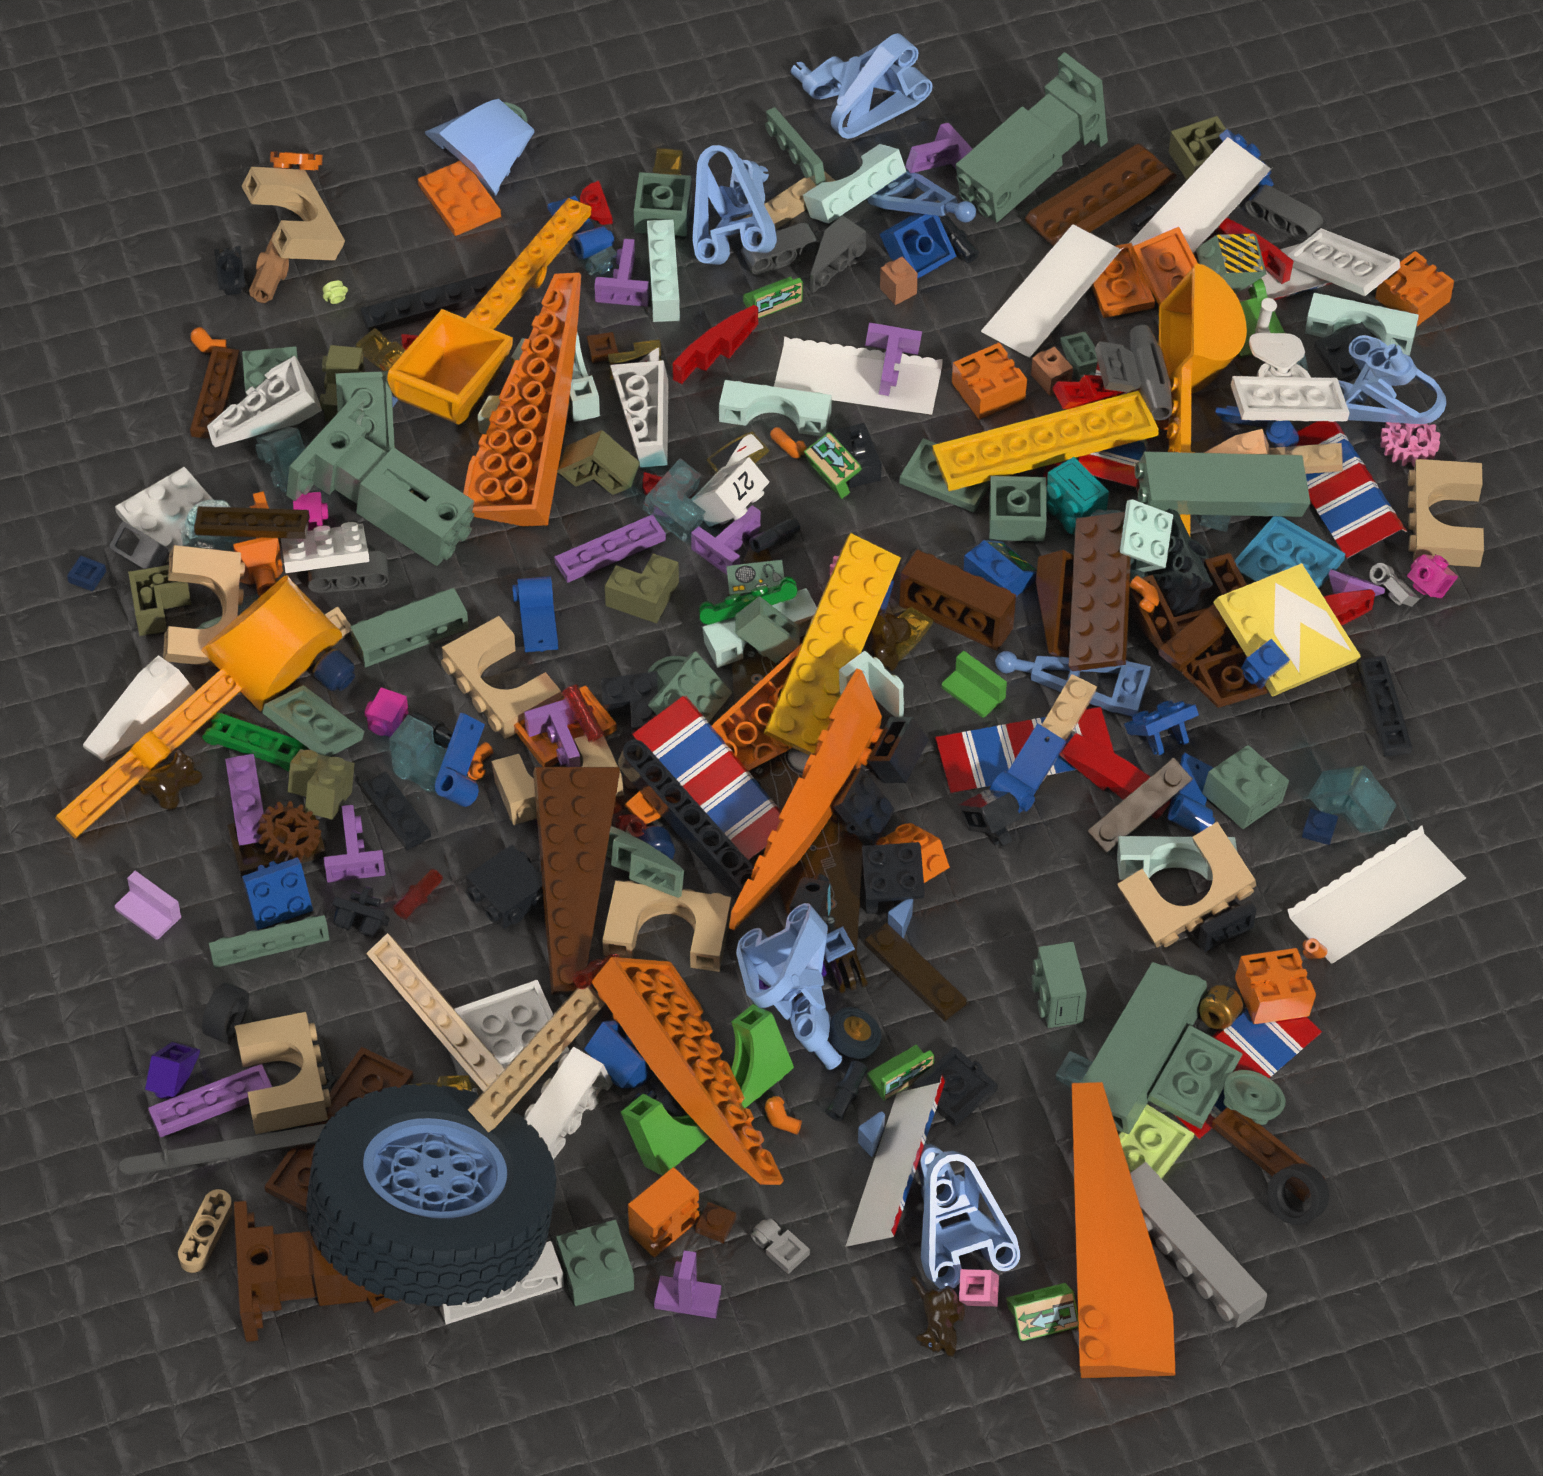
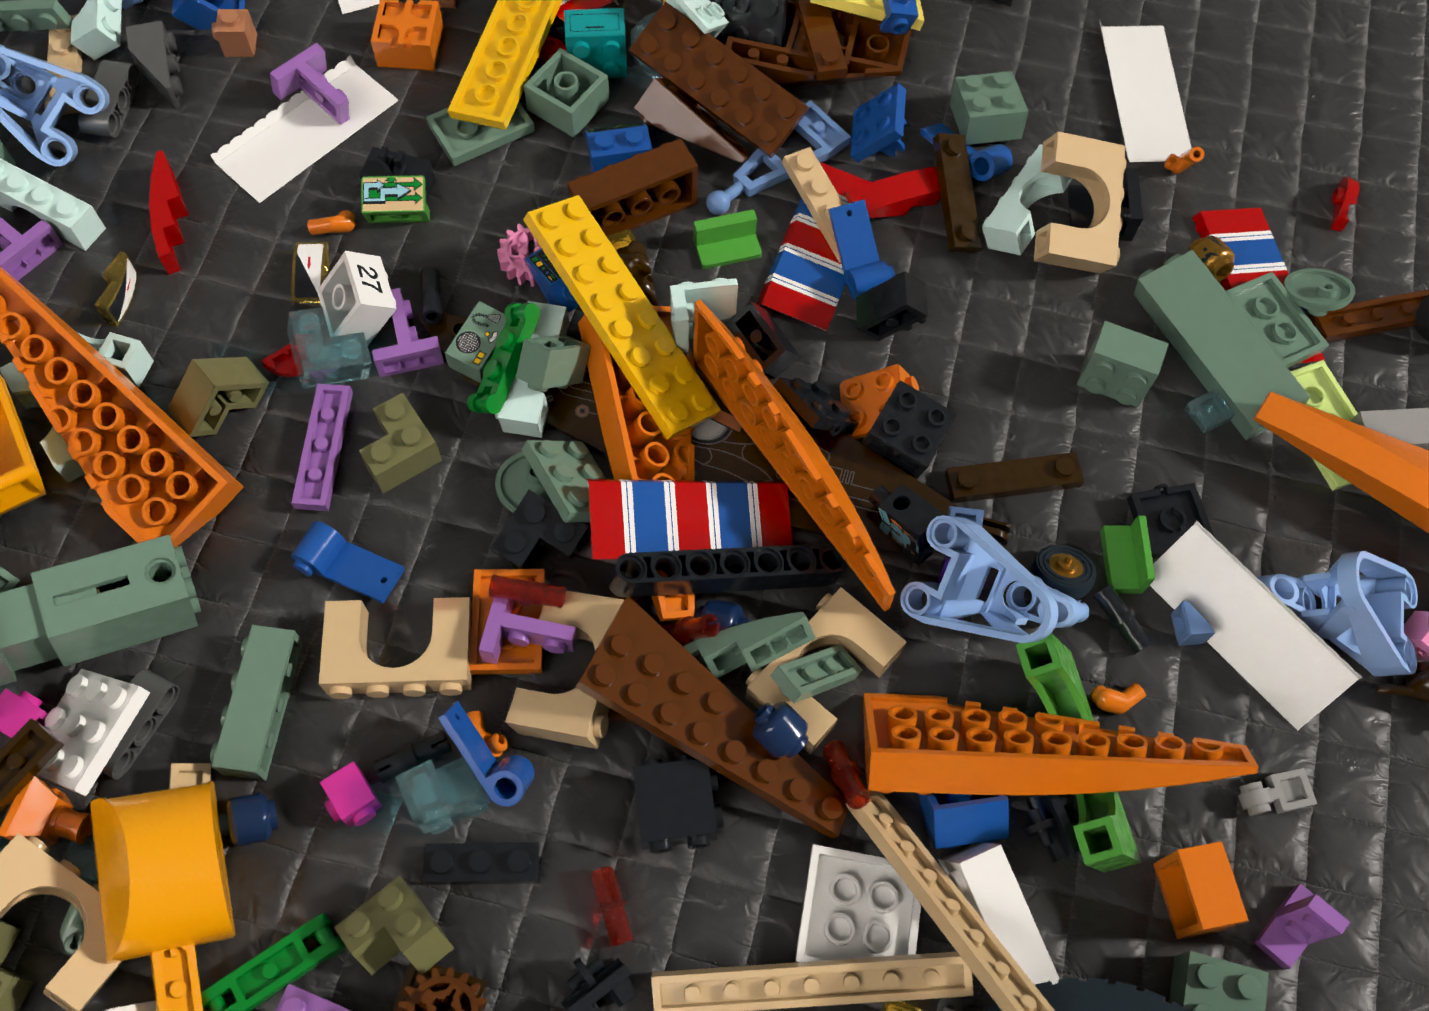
camera: 60 degrees left, 10 degrees up
sand green plate [262,685,365,757] -> none
medium lavender bracket [324,805,385,883] -> none
reddish brown plate [587,332,618,363] -> none
white wedge [610,360,668,467] -> none
reddish brown plate [696,1202,736,1244] -> none
light aqua arch [719,380,832,437] -> none
panel [743,277,803,318] -> none
medium blue slope [888,899,913,939] -> none
orange arm [1130,576,1159,612] -> none
orange piece [1235,948,1316,1025] -> none
dark blue plate [1302,808,1338,845] -> none
clear light blue brick [1308,765,1397,833] -> none
none -> dark blue head [753,702,808,758]
none -> sand green plate [770,644,863,704]
none -> red plate [1331,176,1360,232]

